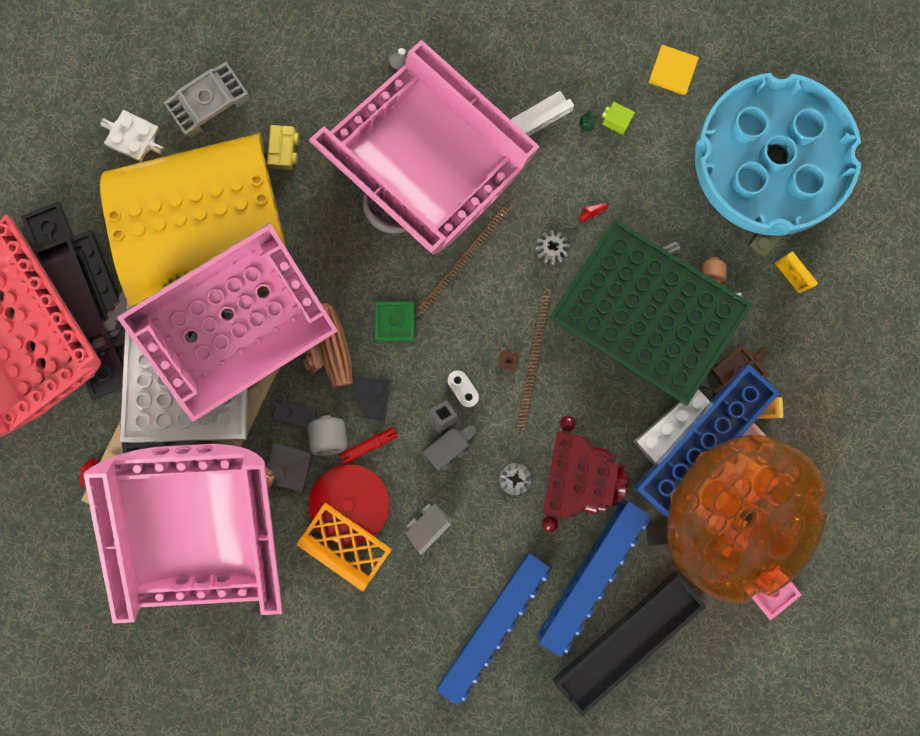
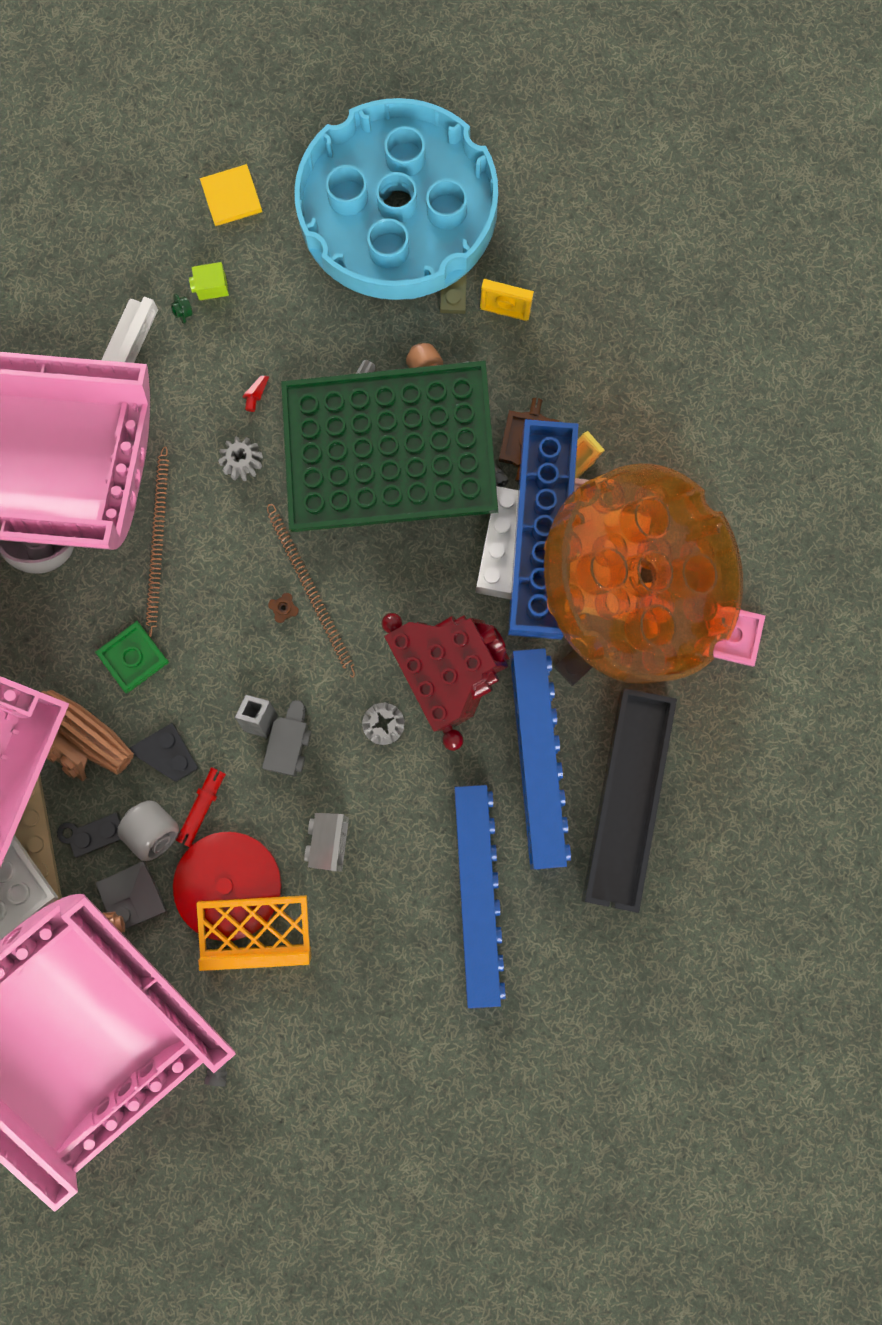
camera: 40 degrees left, 5 degrees down
white plate [448,370,479,407] -> none

